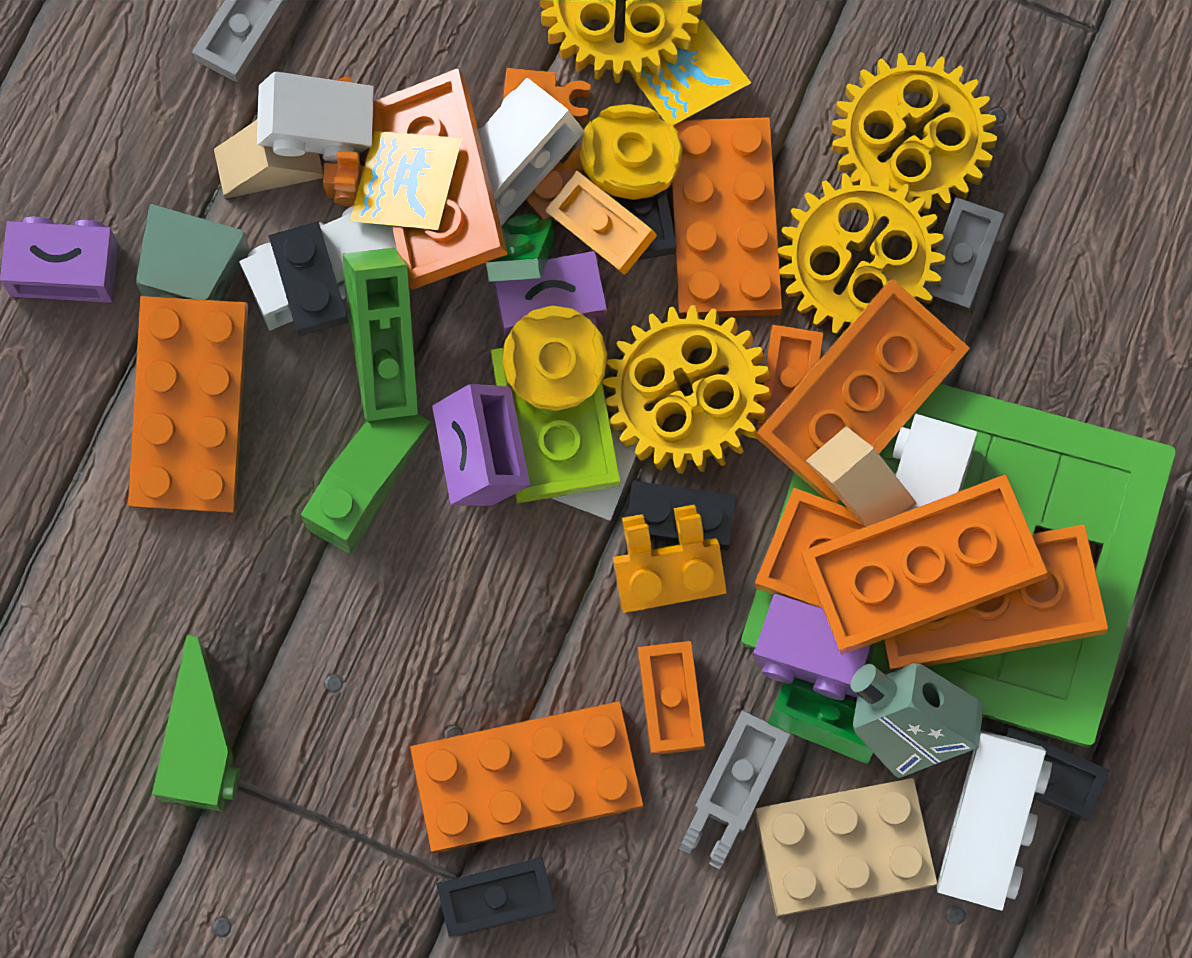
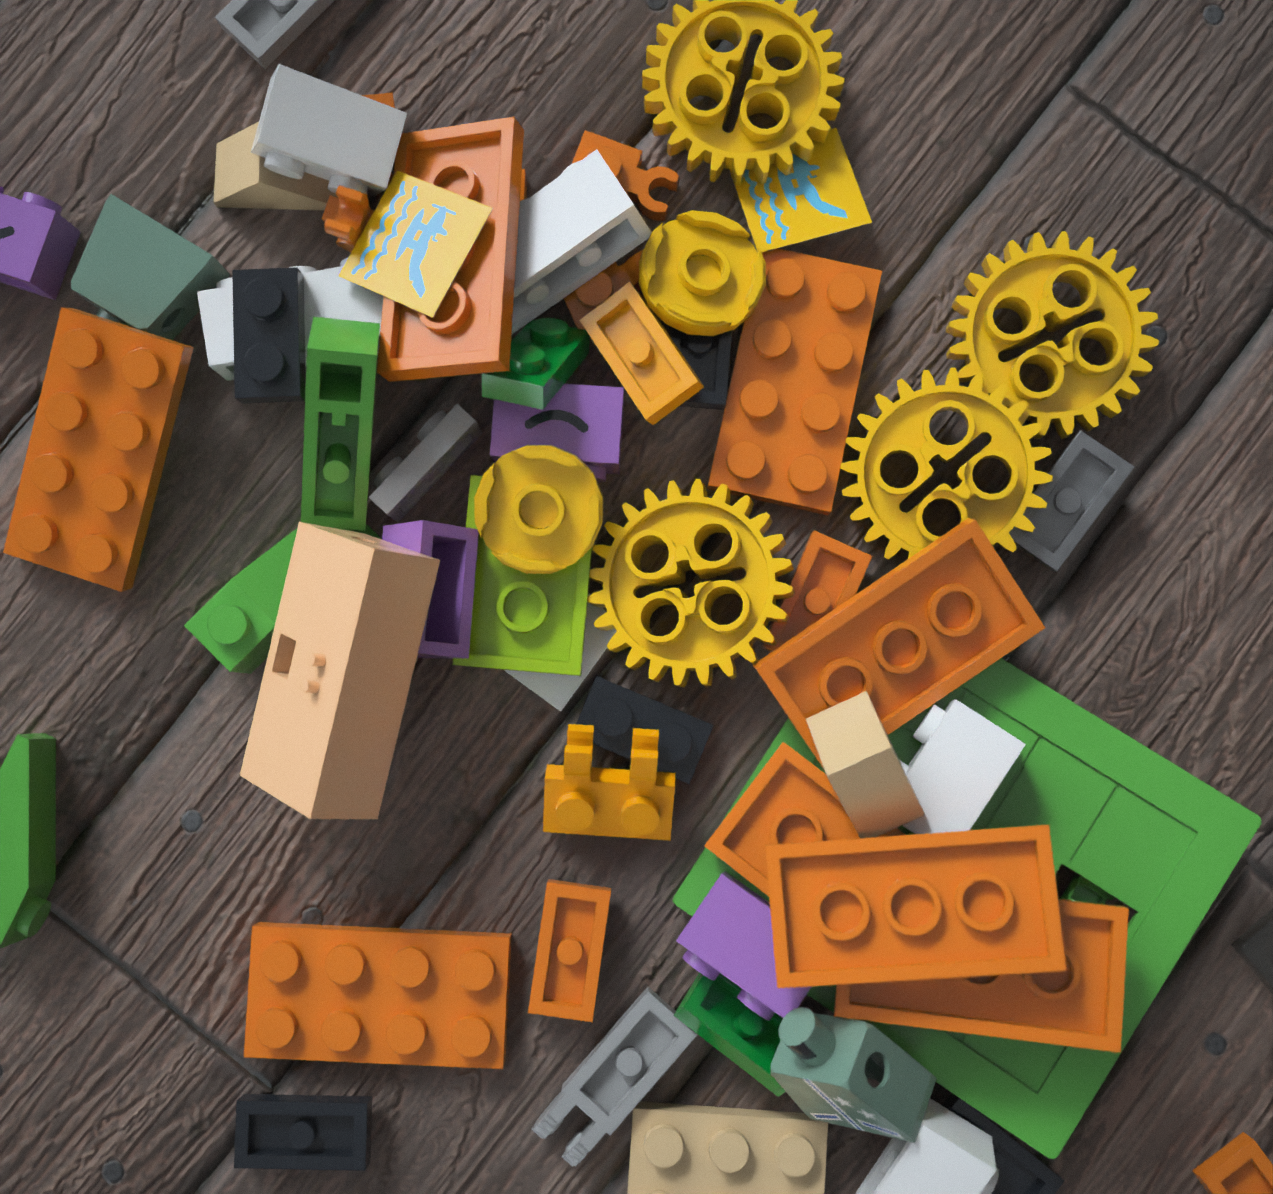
camera: 20 degrees right, 10 degrees up
none -> light nougat brick [240,522,440,819]
none -> light grey plate [369,404,483,523]

